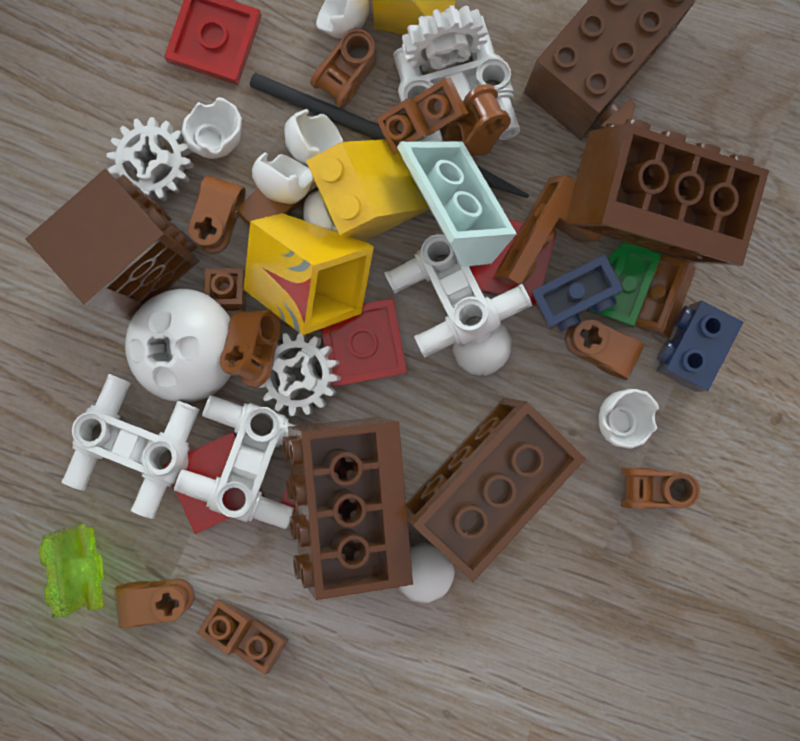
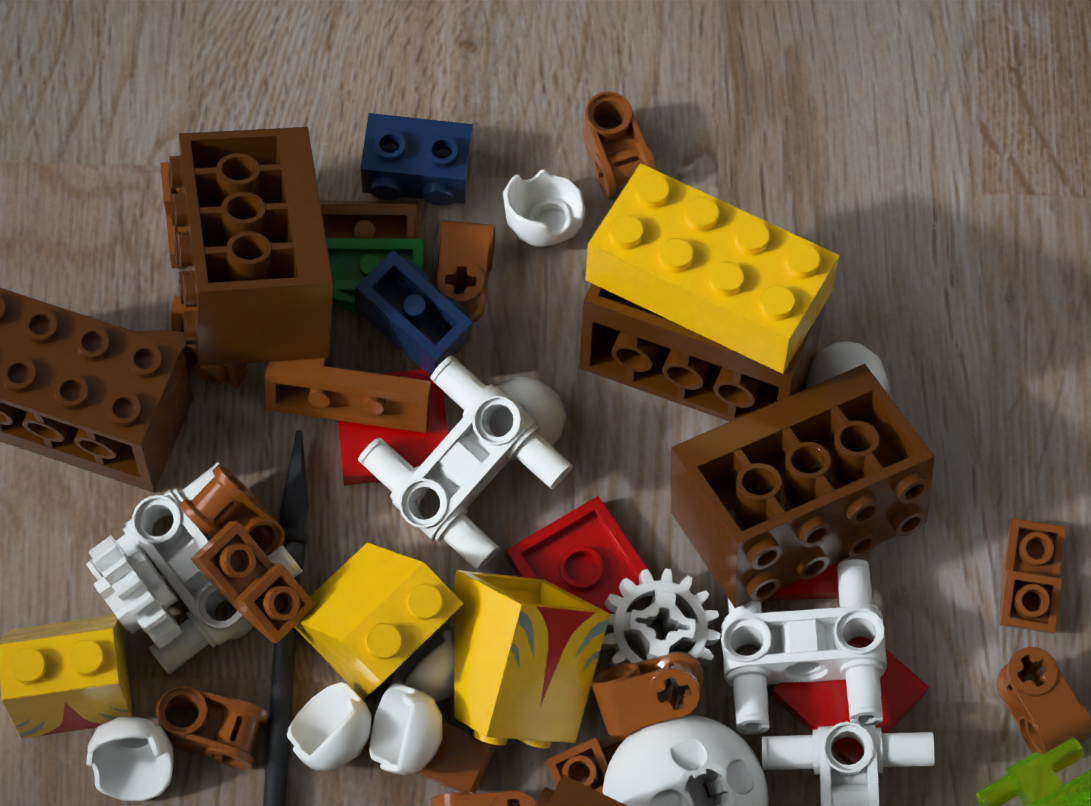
camera: 110 degrees left, 20 degrees down
light aqua slope [397,142,517,267] -> none
none -> yellow brick [585,163,840,374]

